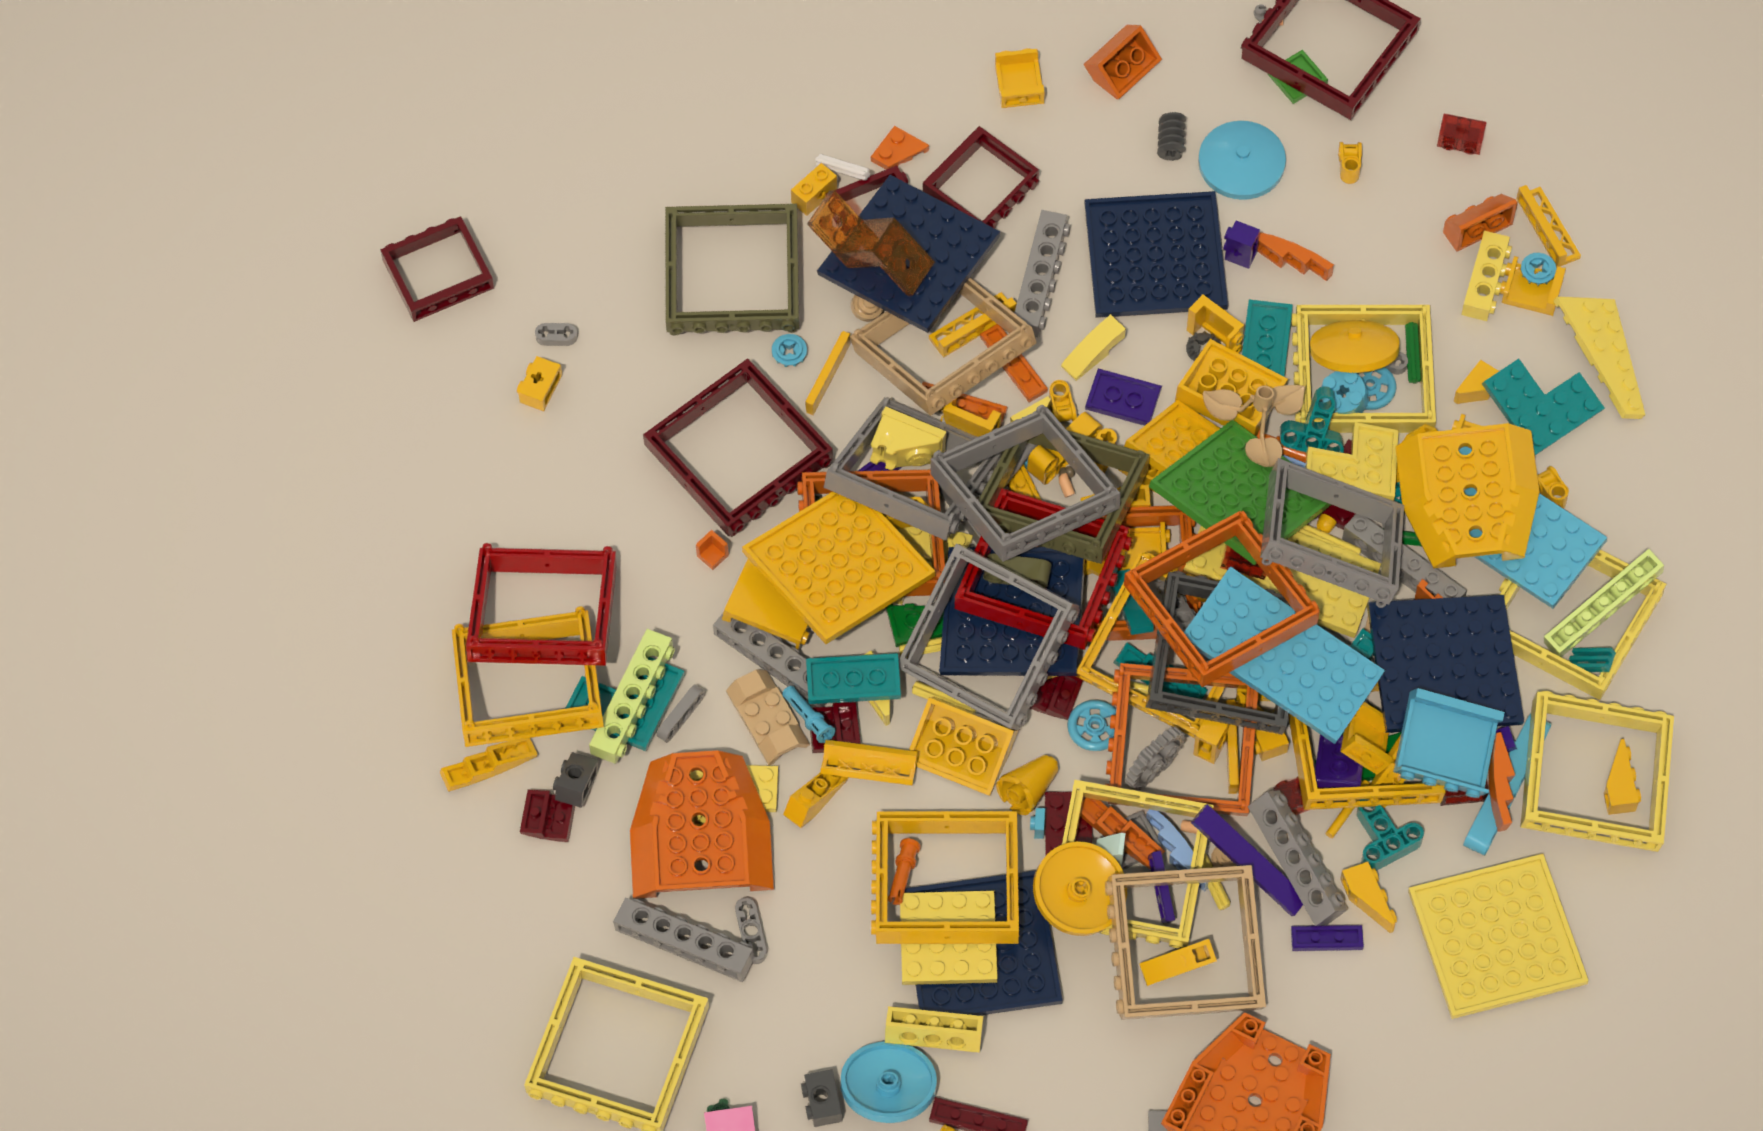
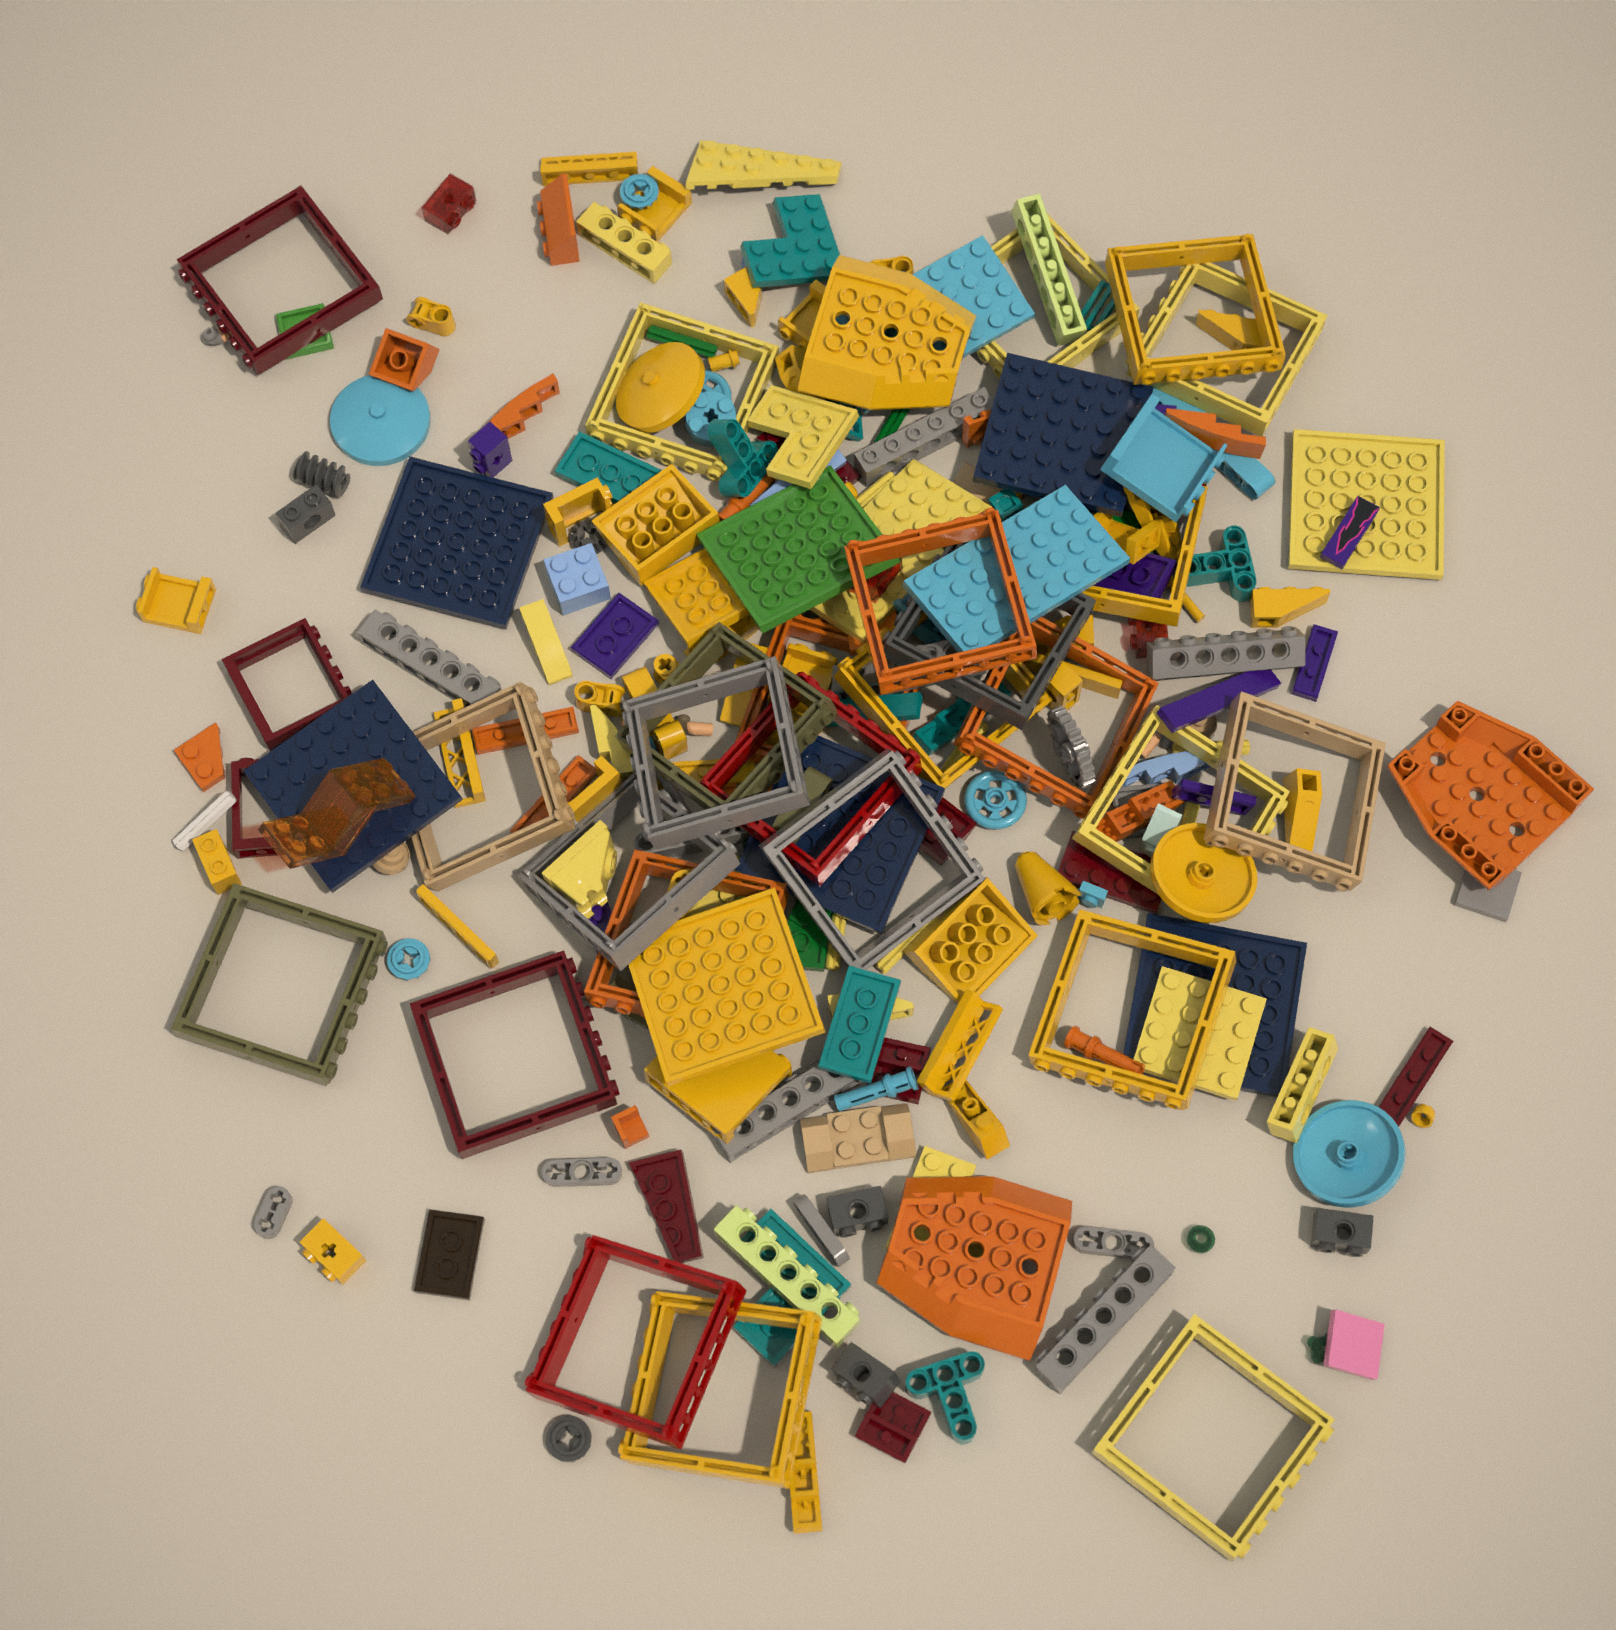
camera: 70 degrees left, 5 degrees up
dark red window [380,216,494,322] -> none
orange slope [1083,25,1162,99] -> none
tan plant [1203,385,1305,467] -> none
light grey window [1260,458,1404,608] -> none
none -> dark grey brick [275,485,336,544]
none -> orange slope [369,328,440,391]
none -> dark brown tile [414,1209,485,1300]
none -> light grey beam [542,1158,622,1187]
none -> light blue brick [543,543,611,616]
none -> dark grey gear [546,1416,592,1462]
none -> dark red wing [628,1150,704,1263]
none -> yellow pin [708,349,740,372]
none -> dark grey brick [827,1186,888,1238]
none -> teal beam [905,1351,985,1445]
none -> yellow window [1105,234,1286,385]
none -> clear green plate [1187,1225,1215,1254]
none -> tile [1320,496,1380,570]

